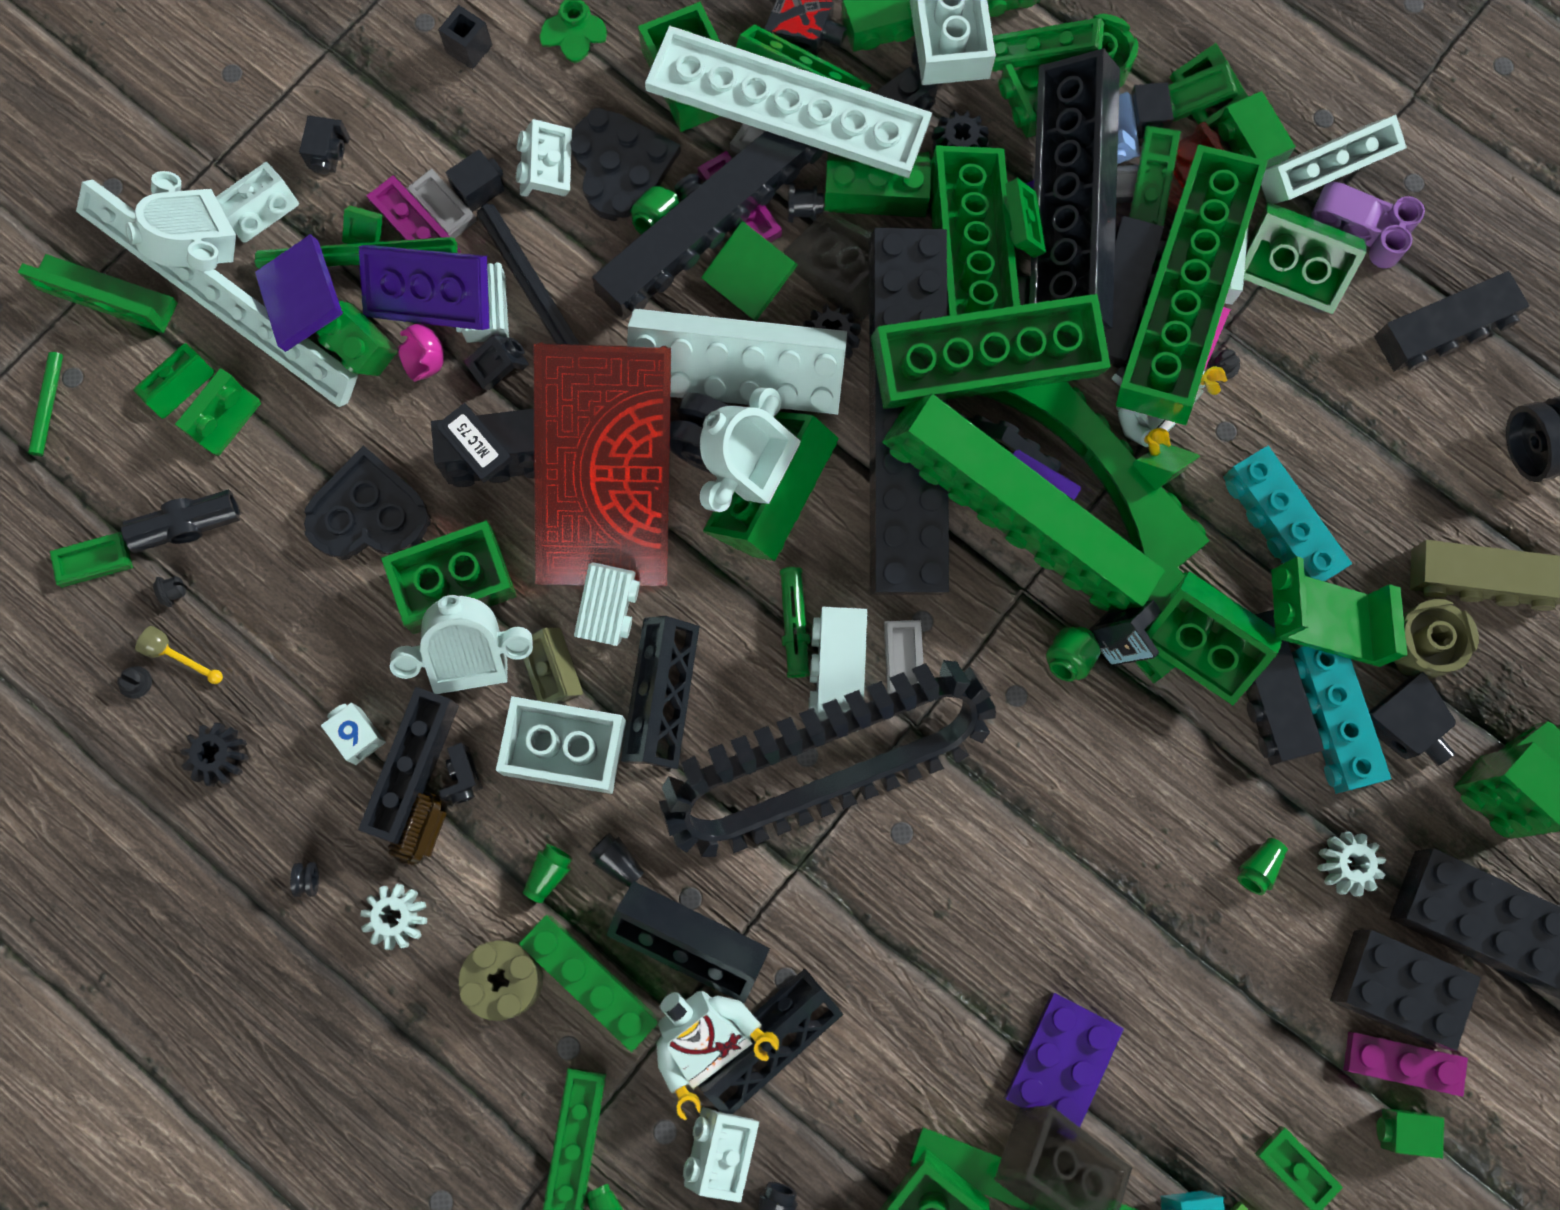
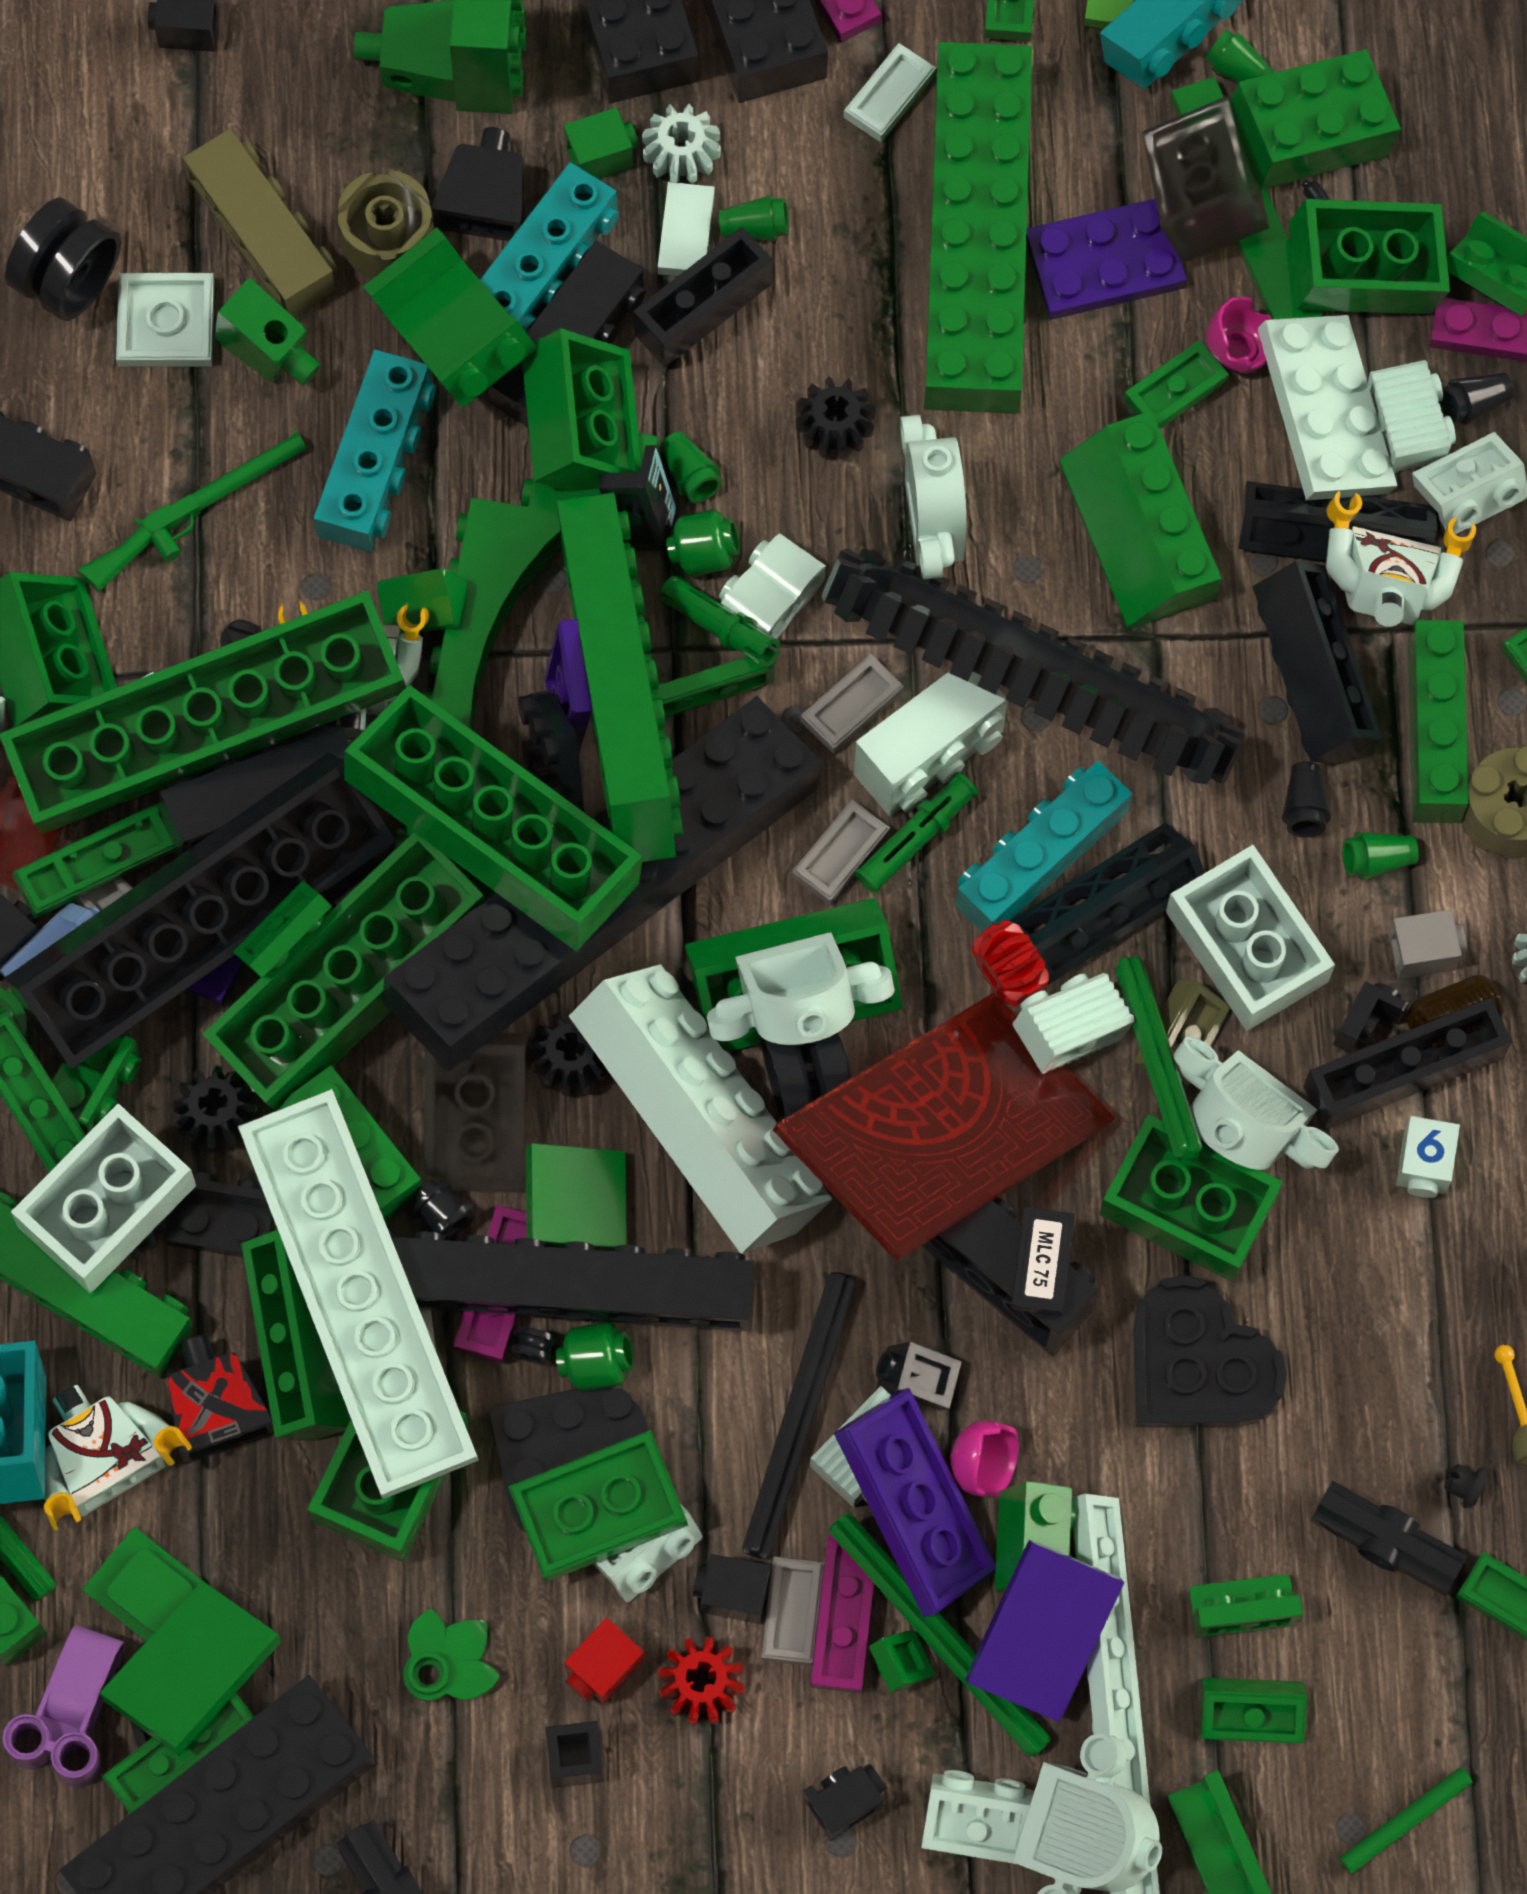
camera: 130 degrees left, 5 degrees down
none -> green piece [76,430,307,592]
none -> light aqua tile [116,273,215,367]
none -> green torso [214,278,321,386]
none -> green tile [508,1430,689,1583]
none -> green brick [564,107,639,180]
none -> red brick [564,1617,645,1705]
none -> black brick [633,227,773,368]
none -> green tile [651,656,775,718]
none -> light aqua tile [658,182,715,276]
none -> red gear [658,1637,745,1725]
none -> green cone [660,432,722,503]
none -> green pin [660,576,781,667]
none -> light aqua brick [719,533,826,639]
none -> light grey tile [791,800,890,906]
none -> black gear [795,376,876,460]
none -> light aqua tile [843,43,936,142]
none -> light aqua piece [900,415,966,580]
none -> green brick [924,42,1032,414]
none -> teal brick [955,760,1133,932]
none -> red gear [972,920,1049,1007]
none -> green slope [1059,410,1222,630]
none -> green axle [1115,956,1203,1161]
none -> green plate [1123,340,1229,429]
none -> dark pink hair [1206,296,1271,374]
none -> light aqua plate [1258,315,1398,500]
none -> light aqua brick [1368,360,1456,473]
none -> light grey brick [1388,909,1467,980]

